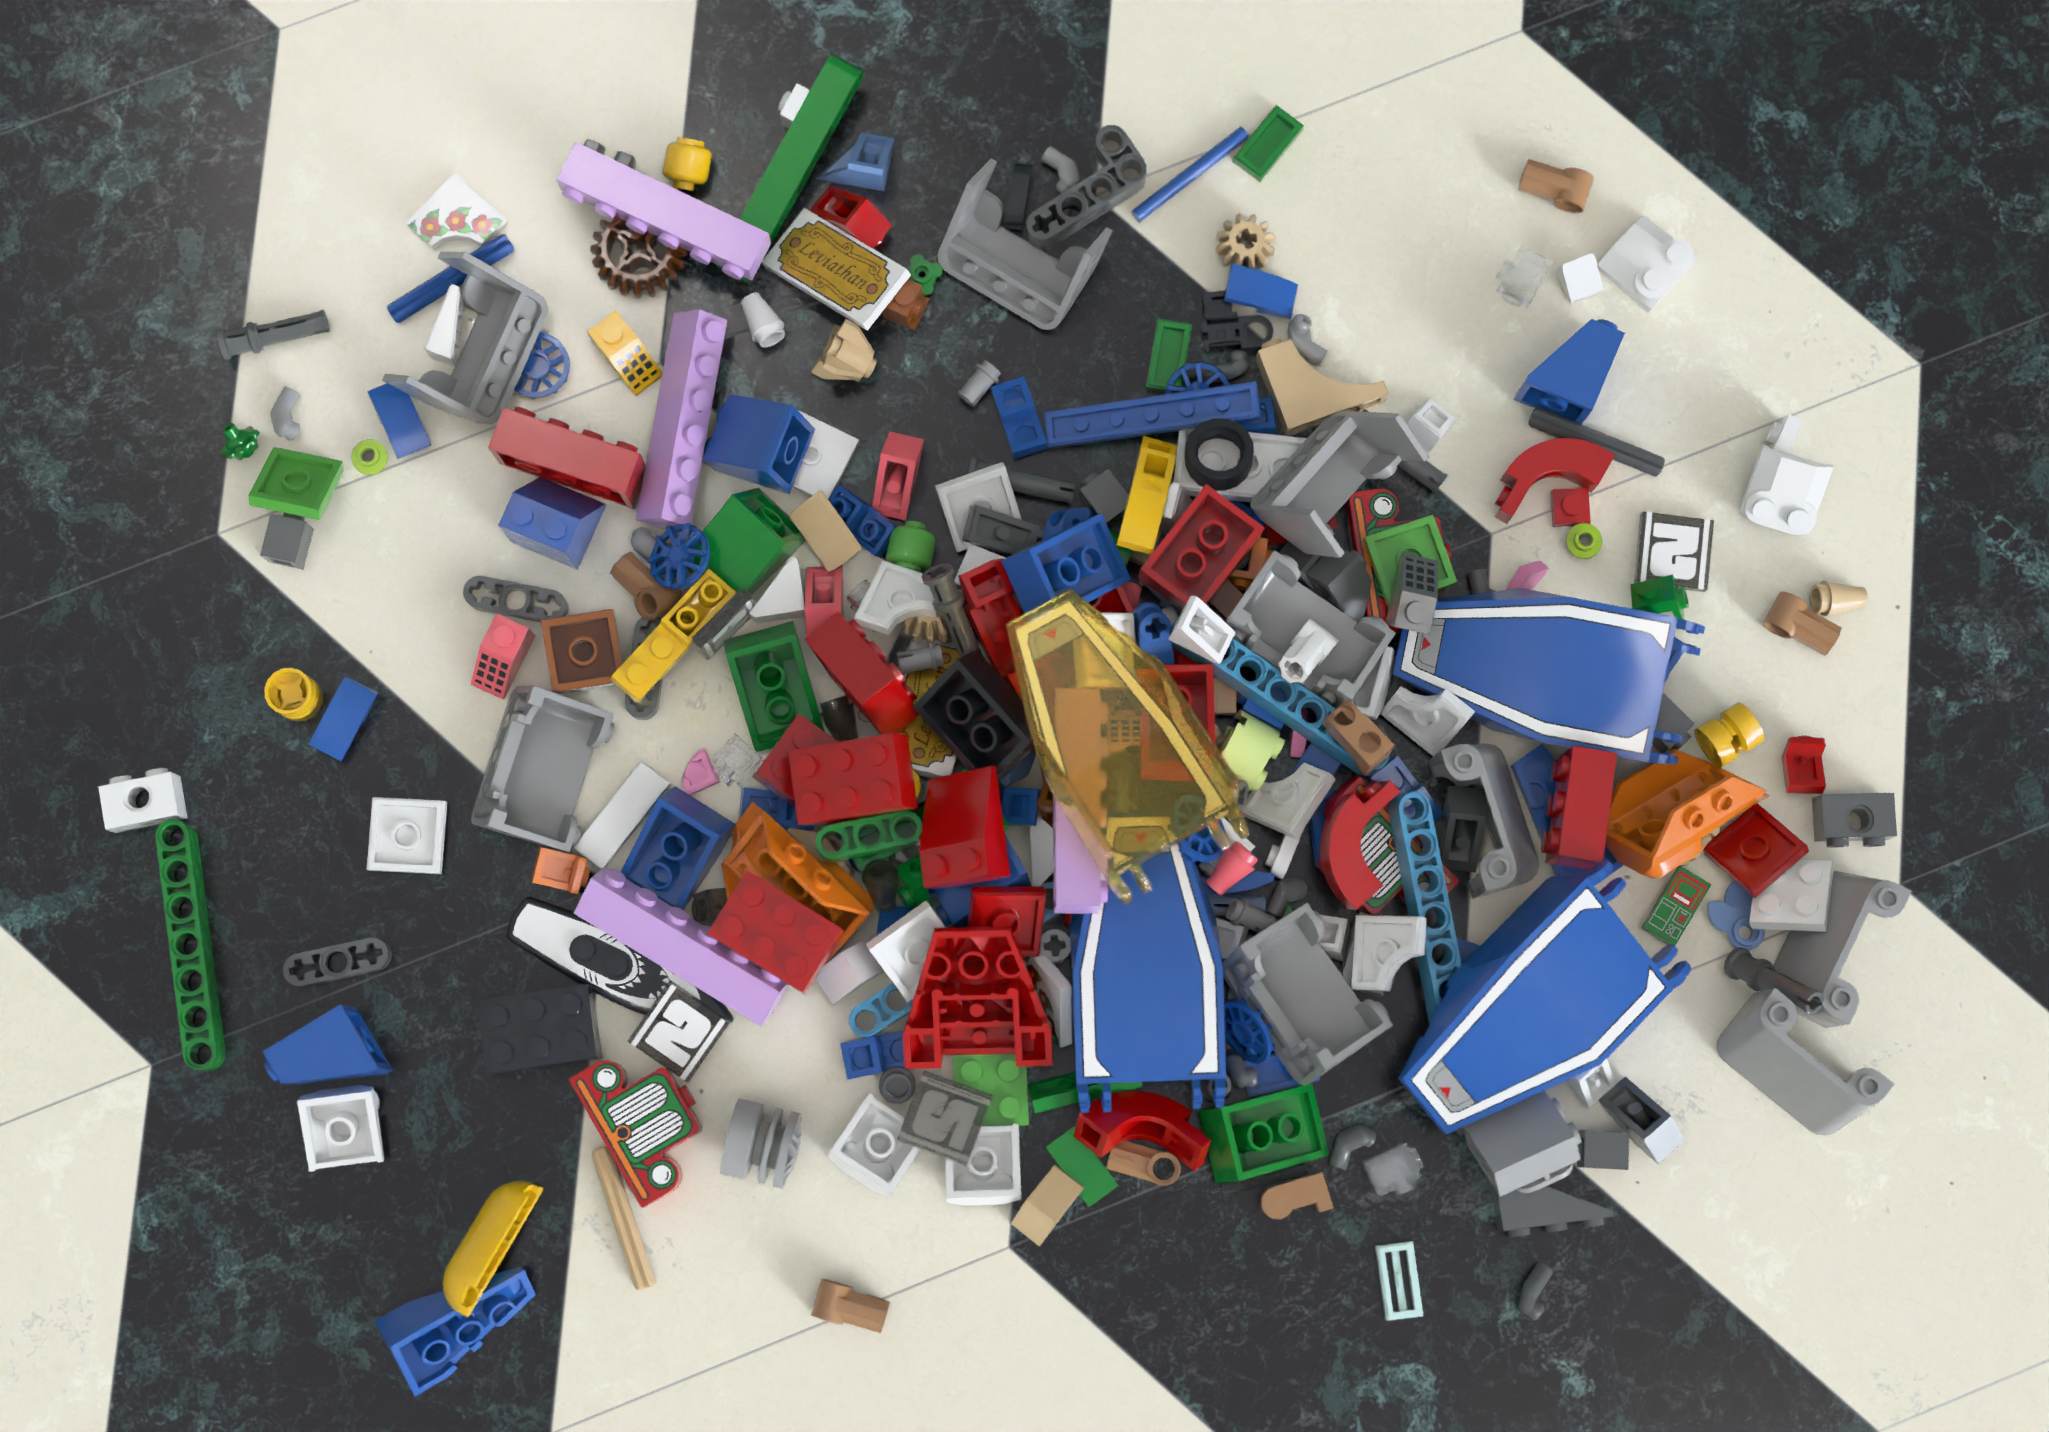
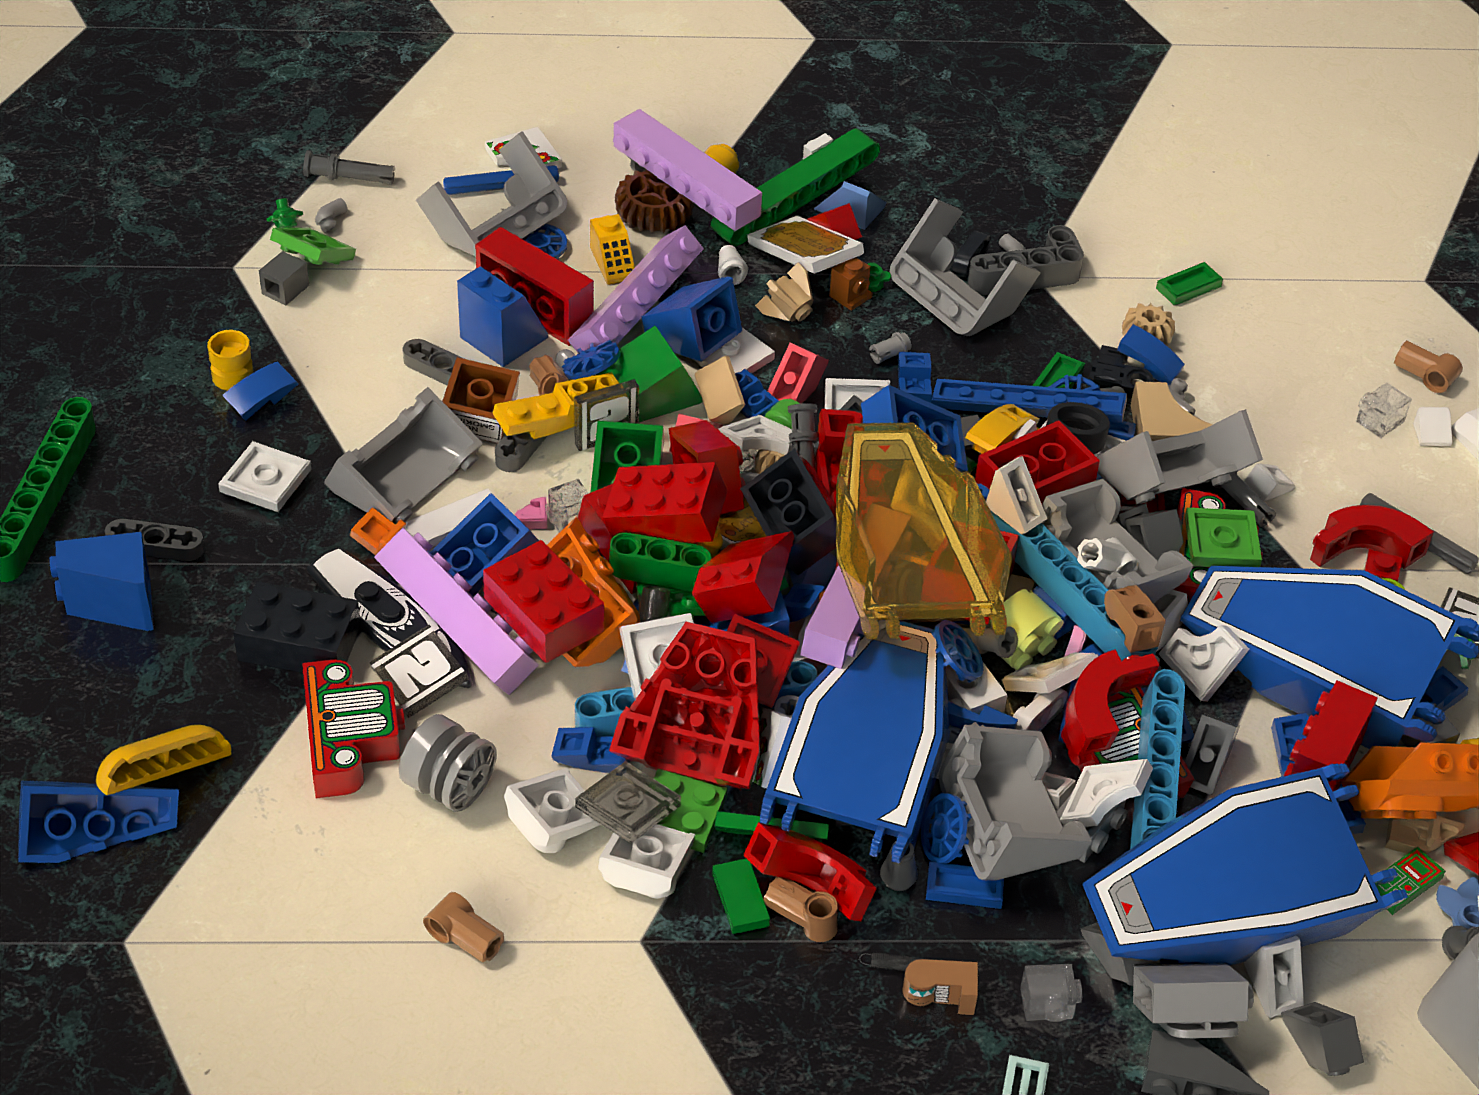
camera: 20 degrees right, 35 degrees down
white brick [98,768,187,833] -> none
white slope [297,1085,384,1172] -> none
lime plate [351,439,388,475] -> none
blue slope [367,383,432,459] -> none
white slope [424,284,464,367] -> none
coral slope [471,613,536,700] -> none
tan axle [592,1146,655,1290] -> none
white slope [749,556,805,624] -> none
white slope [815,934,884,1005] -> none
dark grey plate [879,1066,916,1104] -> none
tan slope [1011,1165,1084,1247] -> none
blue bar [1131,127,1249,222] -> none
green slope [1198,1083,1330,1183] -> none
coral cone [1205,840,1258,896] -> none
dark grey arm [1225,1049,1257,1088] -> none
dark grey arm [1329,1124,1376,1170] -> none
dark grey slope [1385,553,1438,634] -> none
light grey windscreen [1428,743,1539,899] -> none
blue slope [1513,319,1625,424] -> none
dark grey brick [1577,1130,1629,1170] -> none

